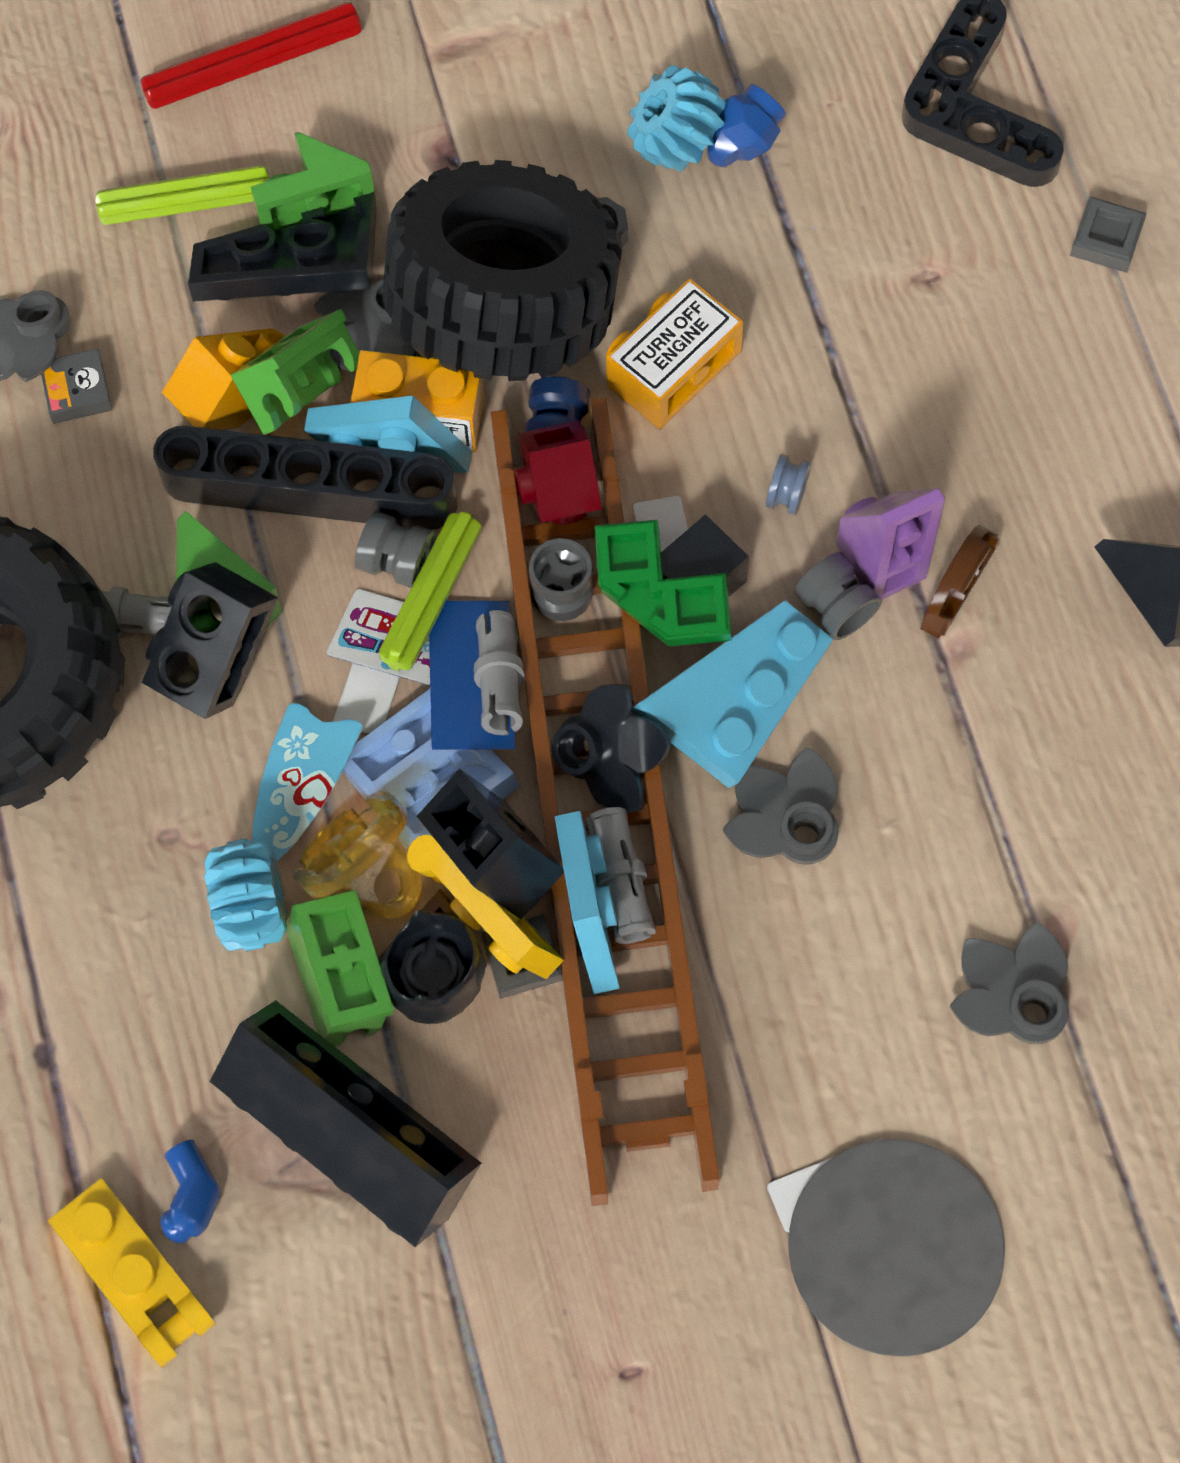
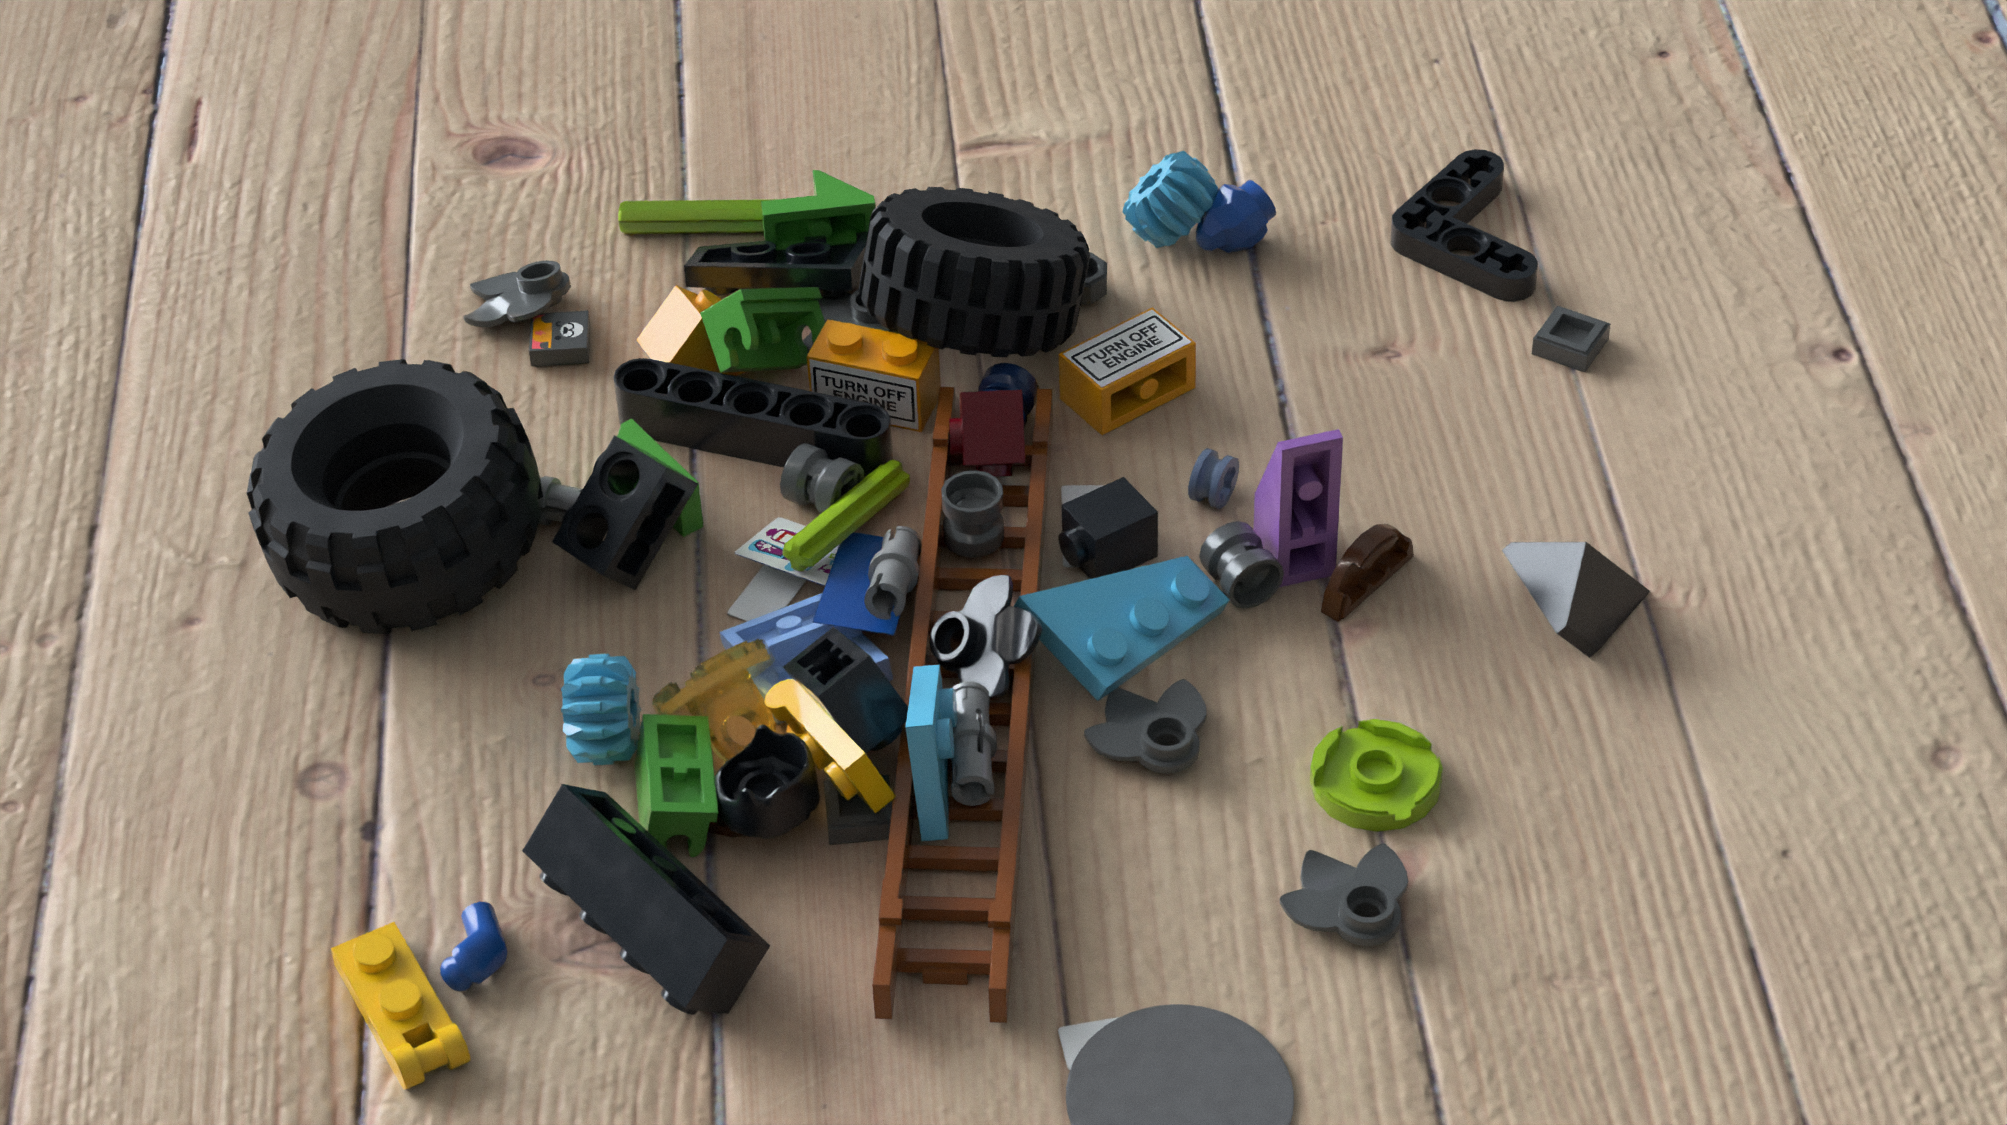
camera: 10 degrees right, 25 degrees down
red axle [140,2,361,109] -> none
medium azure sticker [252,703,363,862] -> none
medium azure wing [304,396,472,473] -> none
green tile [595,520,732,647] -> none
none -> lime tile [1310,719,1443,832]

